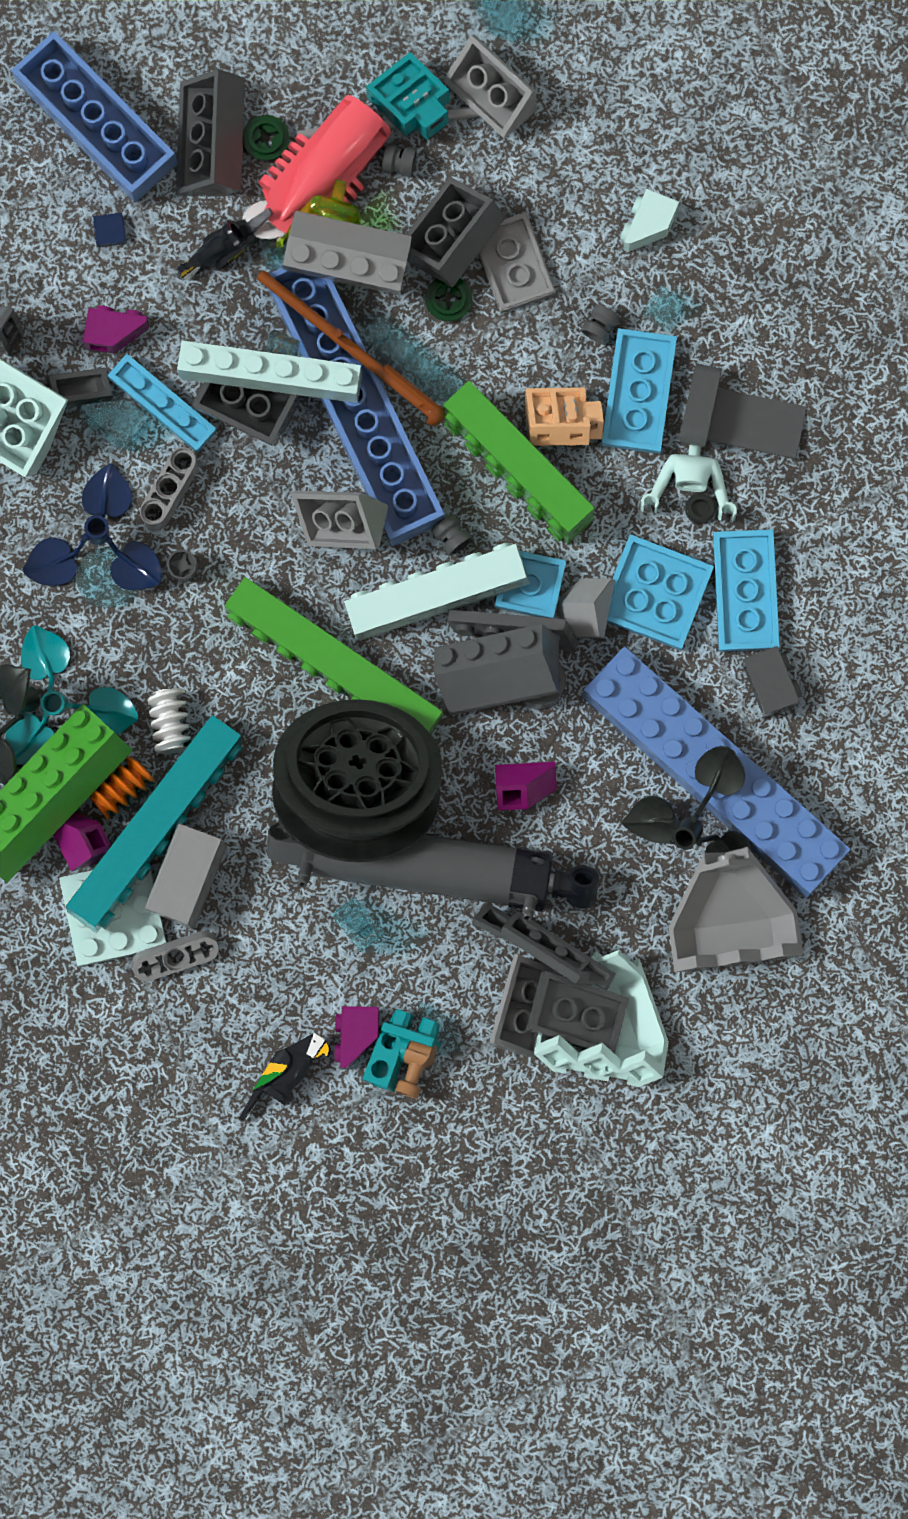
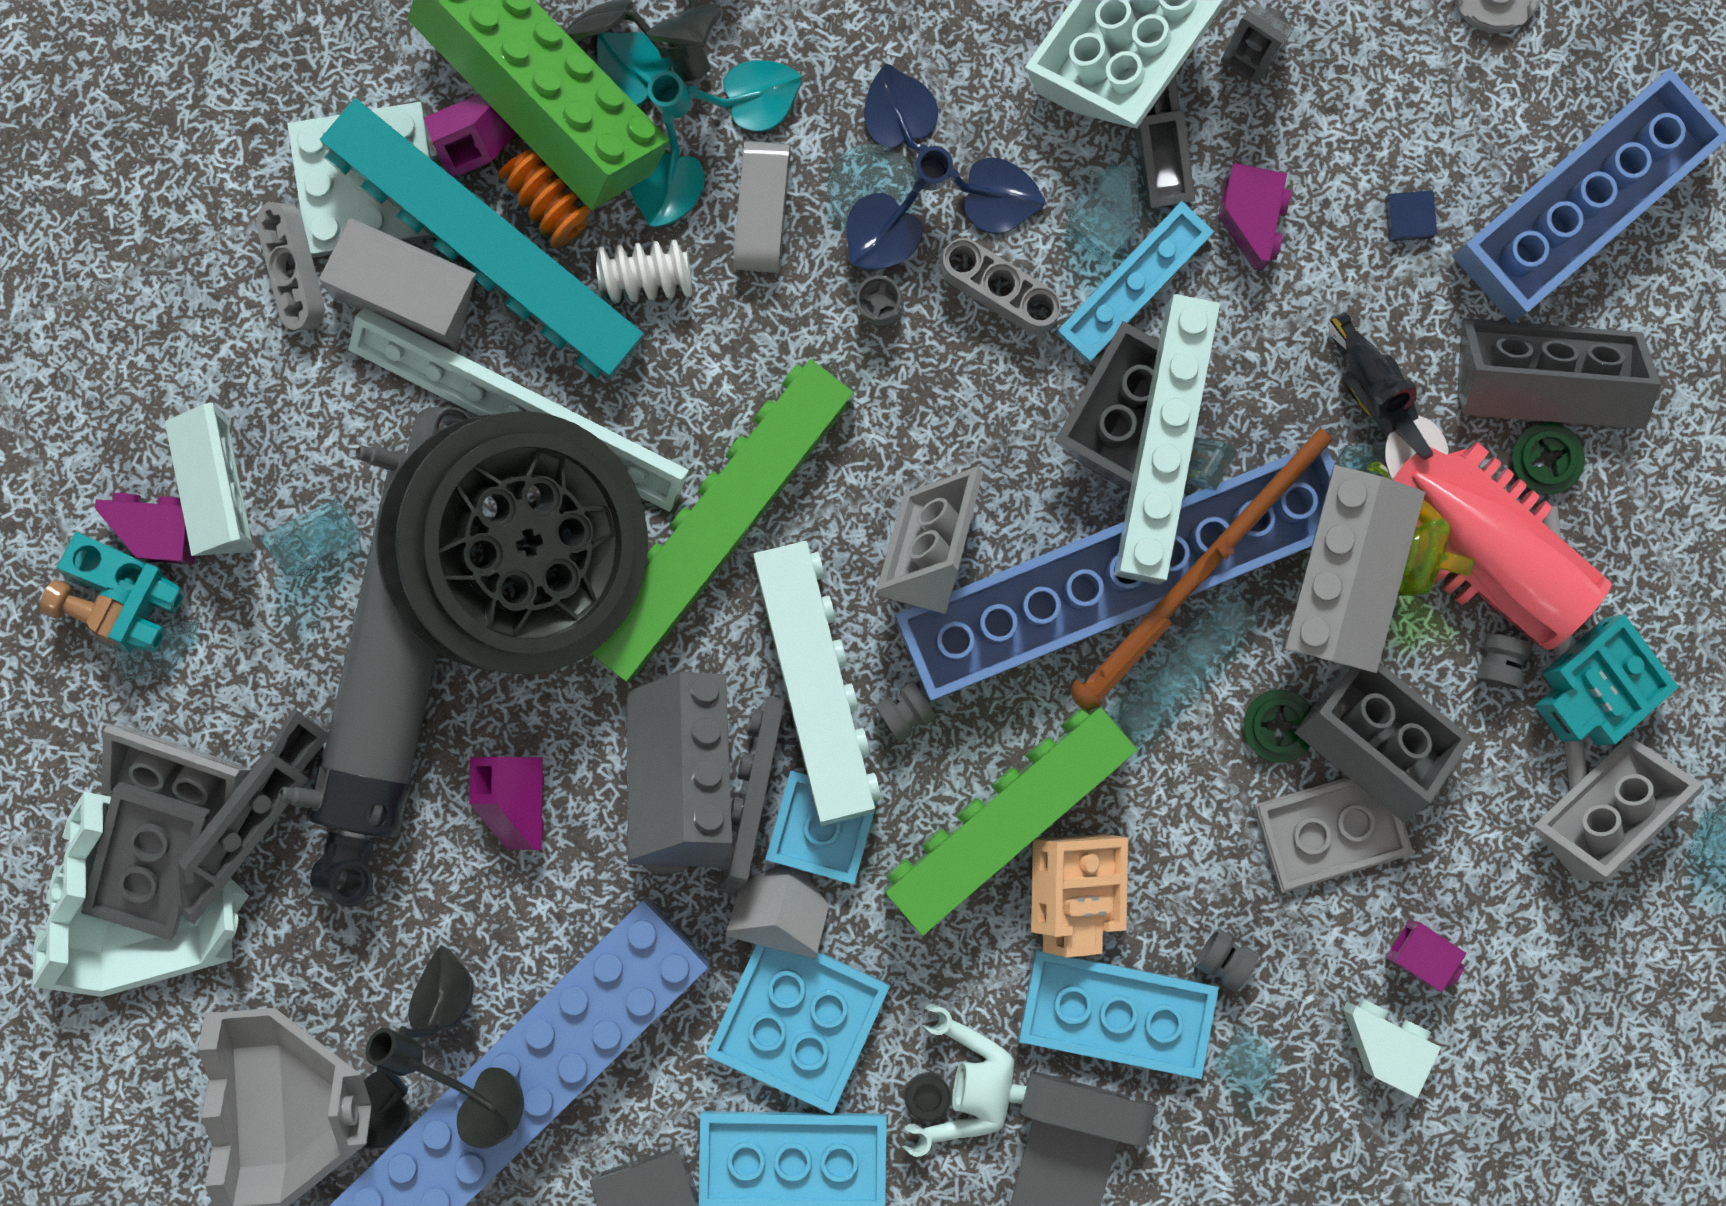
camera: 85 degrees right, 5 degrees up
black animal [239,1033,331,1122] -> none
none -> light aqua slope [165,402,254,556]
none -> light aqua plate [348,307,689,512]
none -> light grey beam [734,141,790,273]
none -> magenta brick [1385,919,1467,993]

